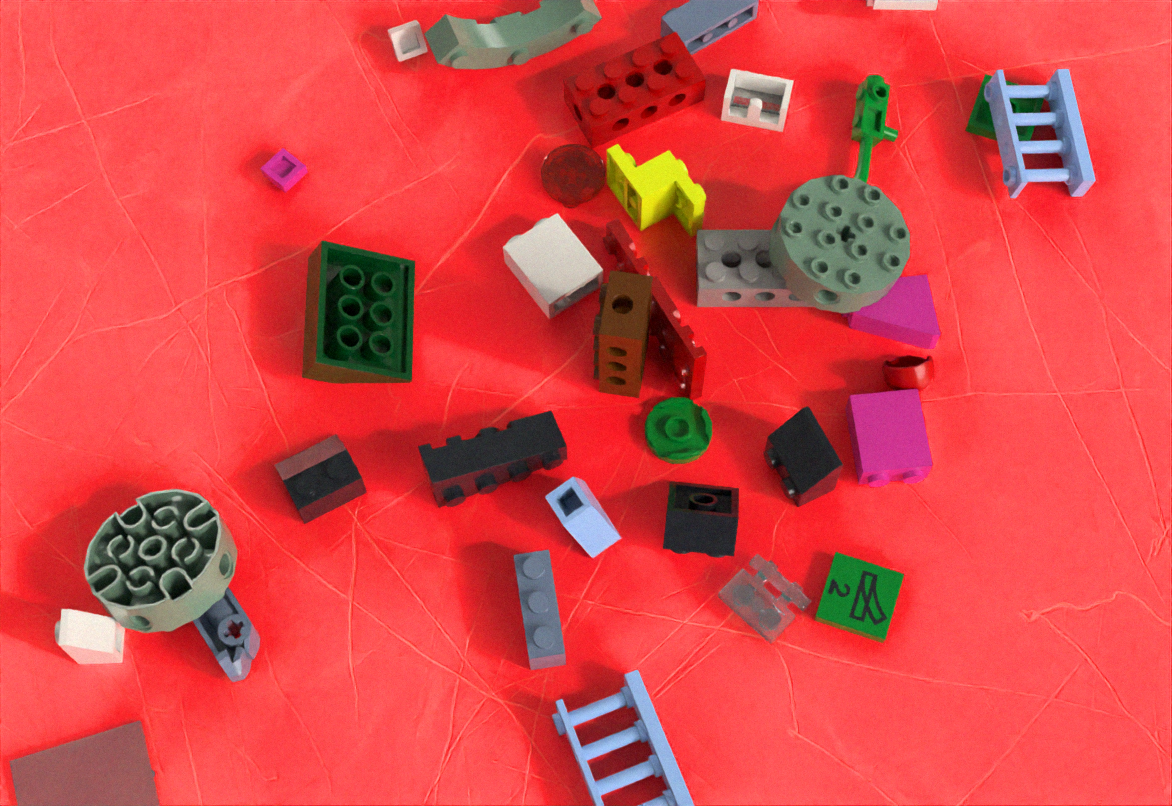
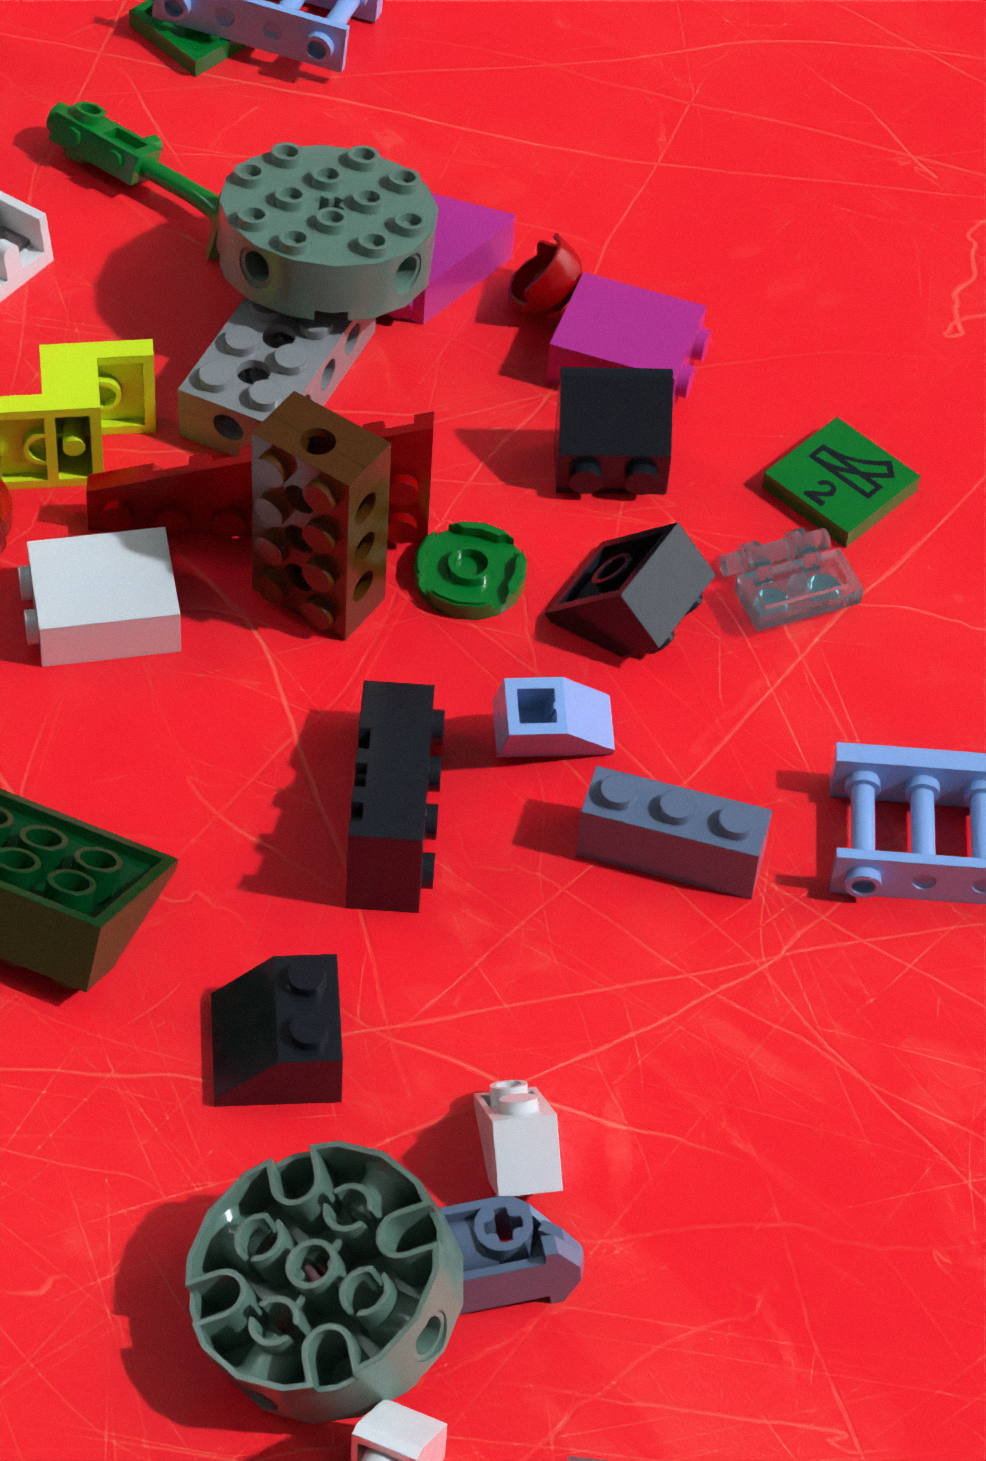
camera: 70 degrees left, 15 degrees down
none -> white slope [473,1080,563,1197]

